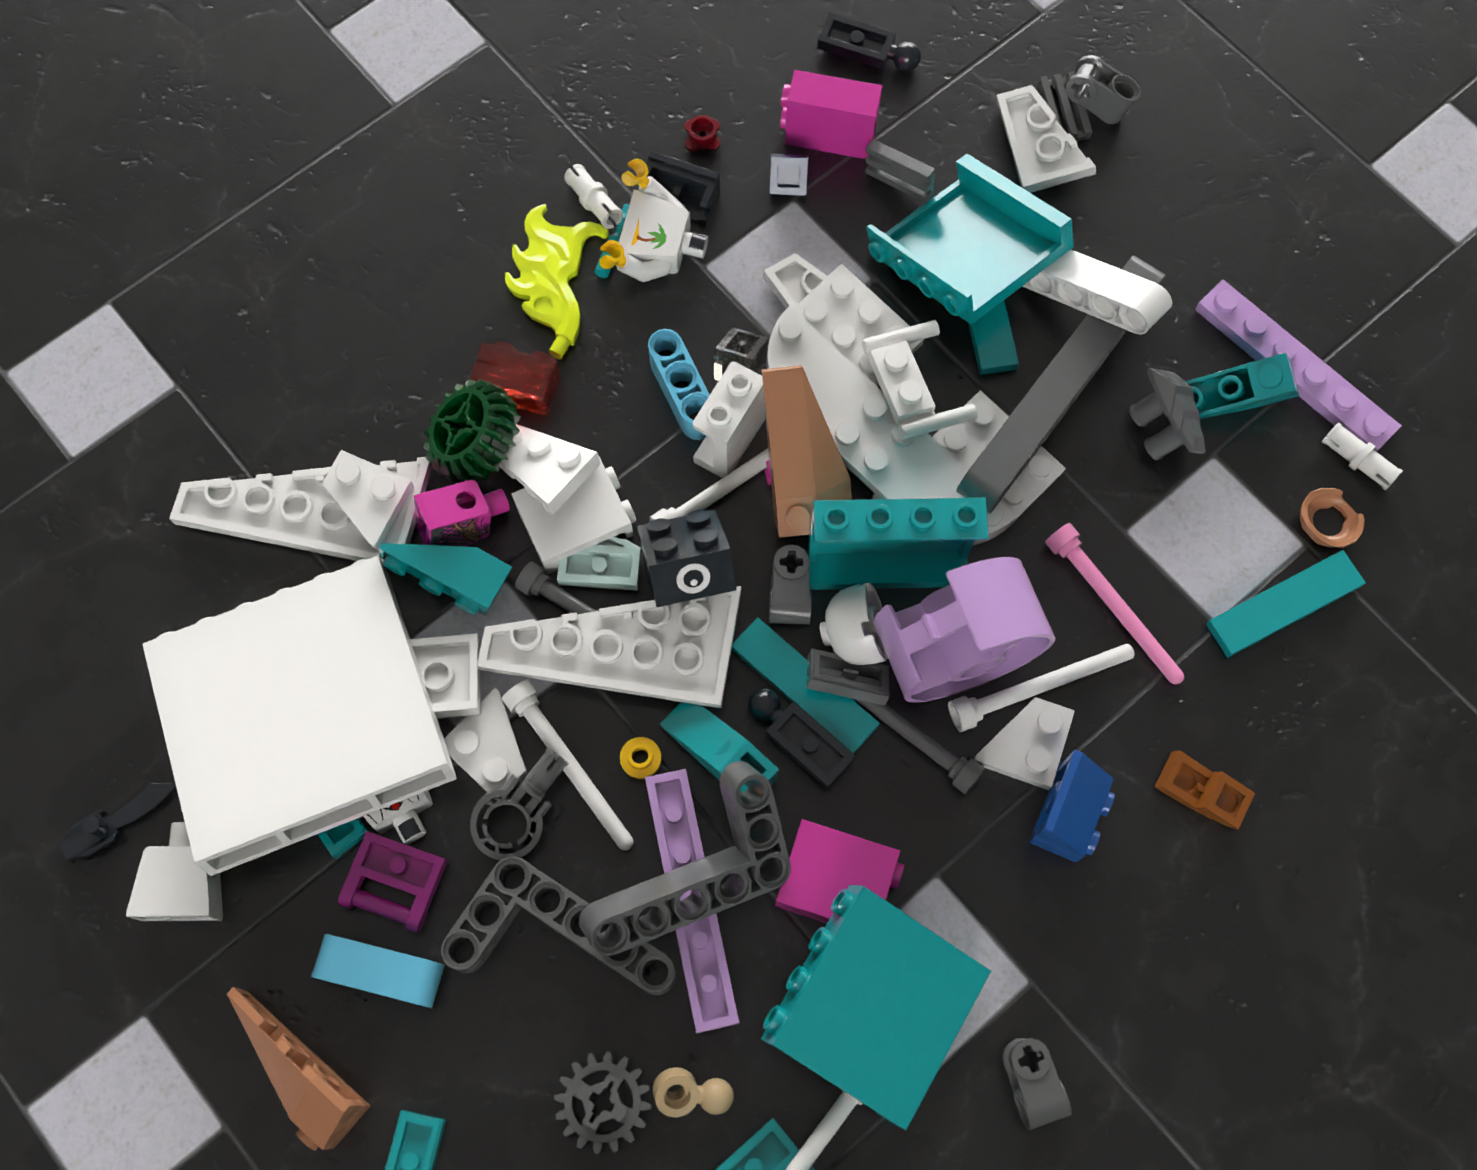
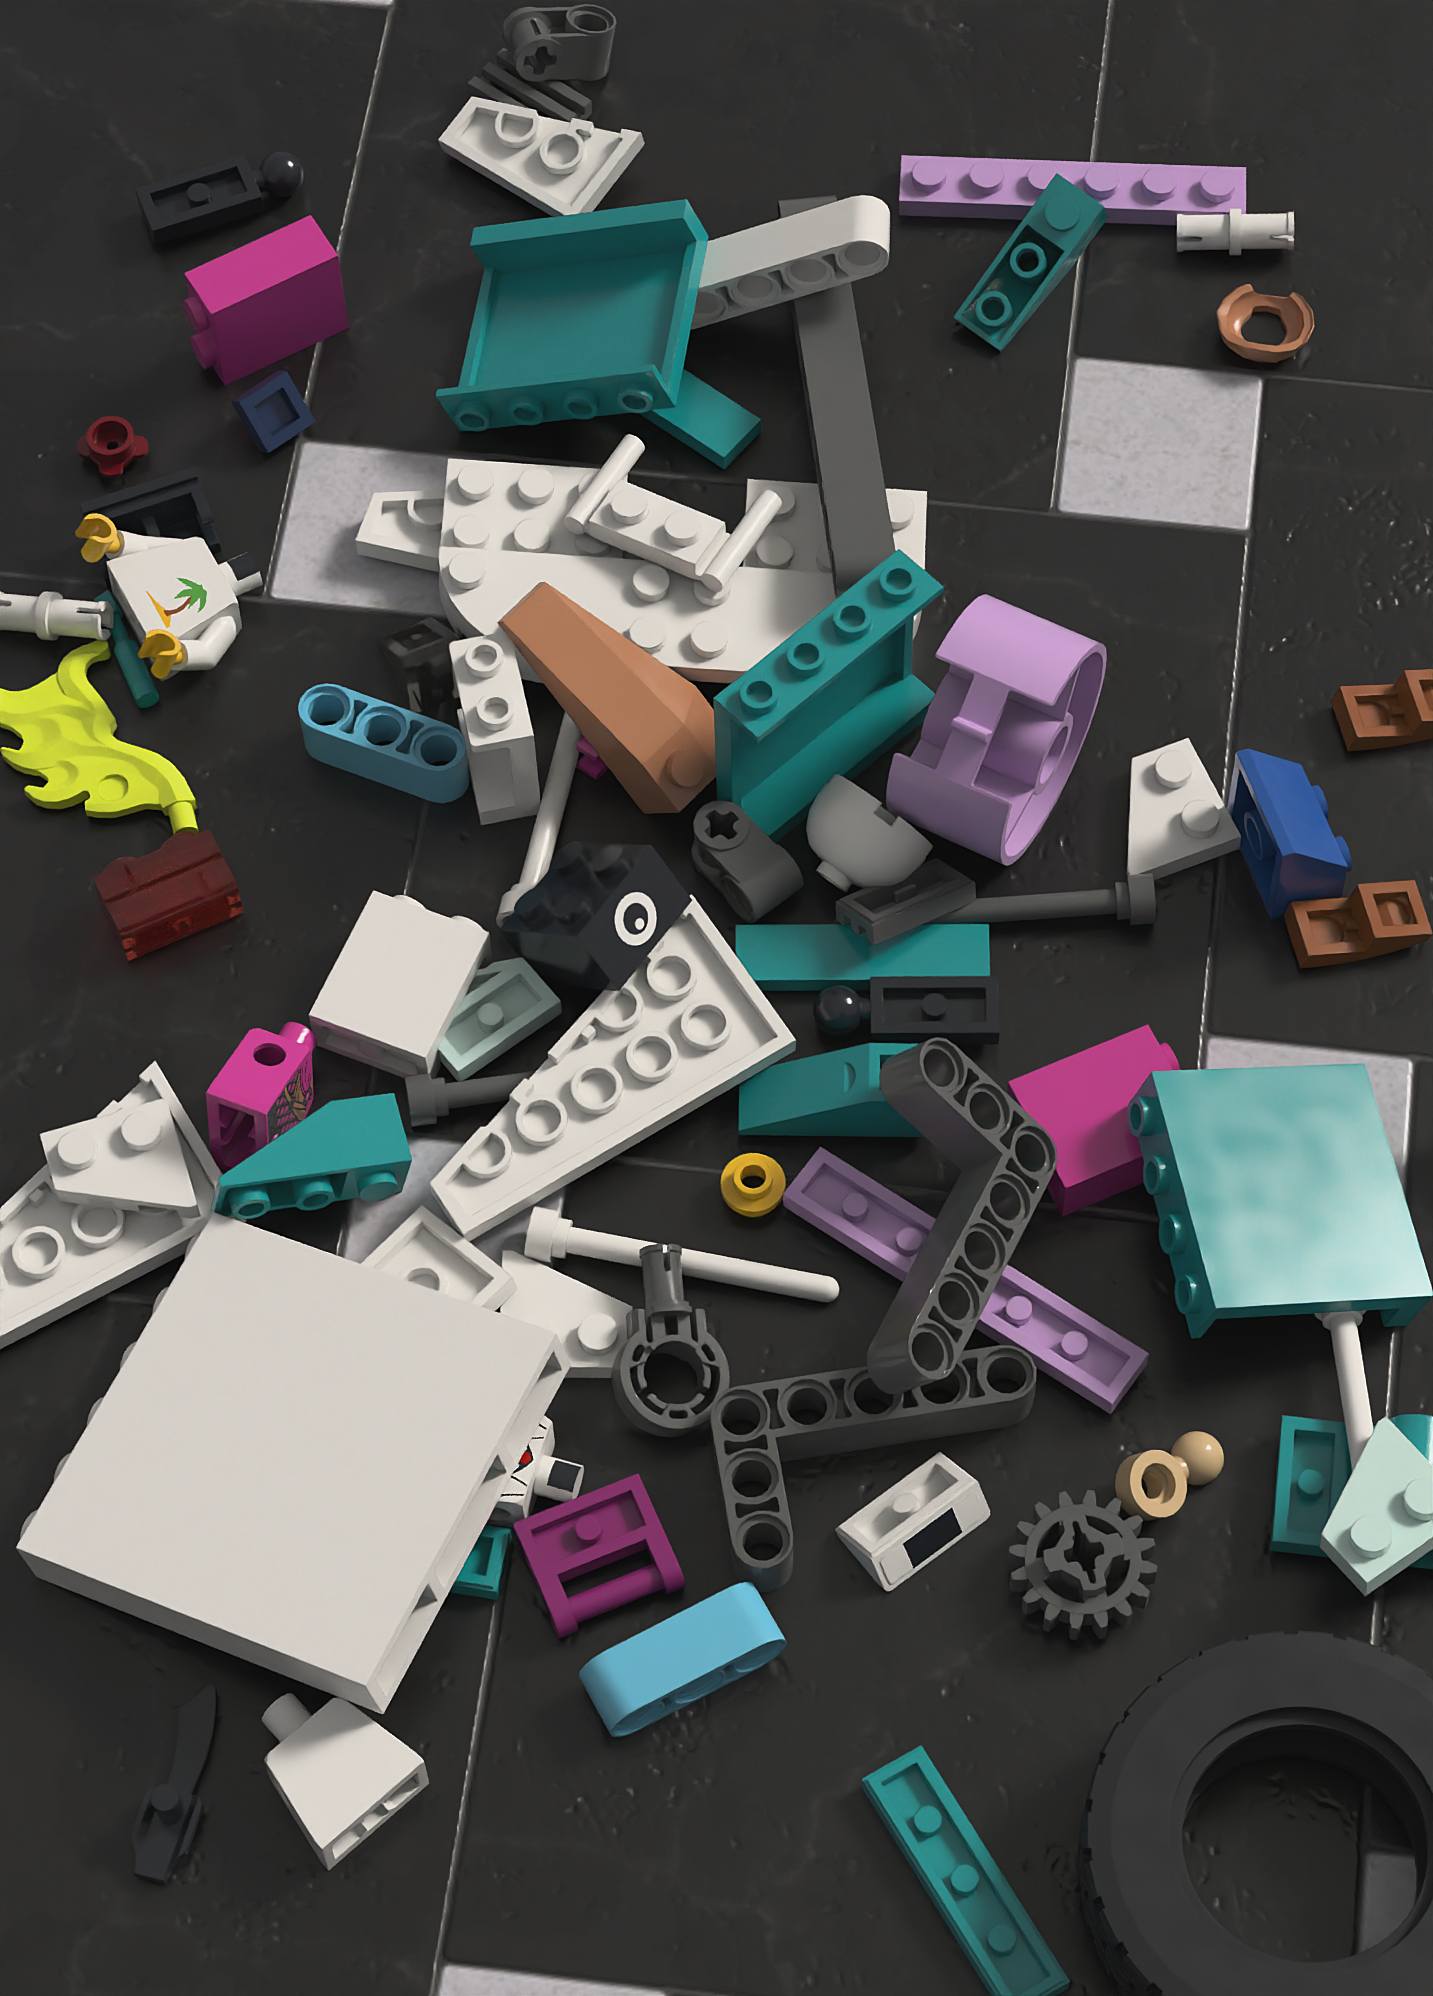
camera: 40 degrees left, 10 degrees down
nougat wedge [227,987,371,1151] -> none
dark green gear [423,379,521,483] -> none
white wing [499,424,601,516] -> none
dark grey tile [866,139,935,203] -> none
white piece [948,644,1135,732] -> none
bright pink piece [1045,523,1184,685] -> none
dark grey connector [1129,368,1206,460] -> none
teal tile [1206,550,1366,658] -> none
none -> white slope [835,1452,990,1591]
none -> dark orange slope [1283,880,1433,969]

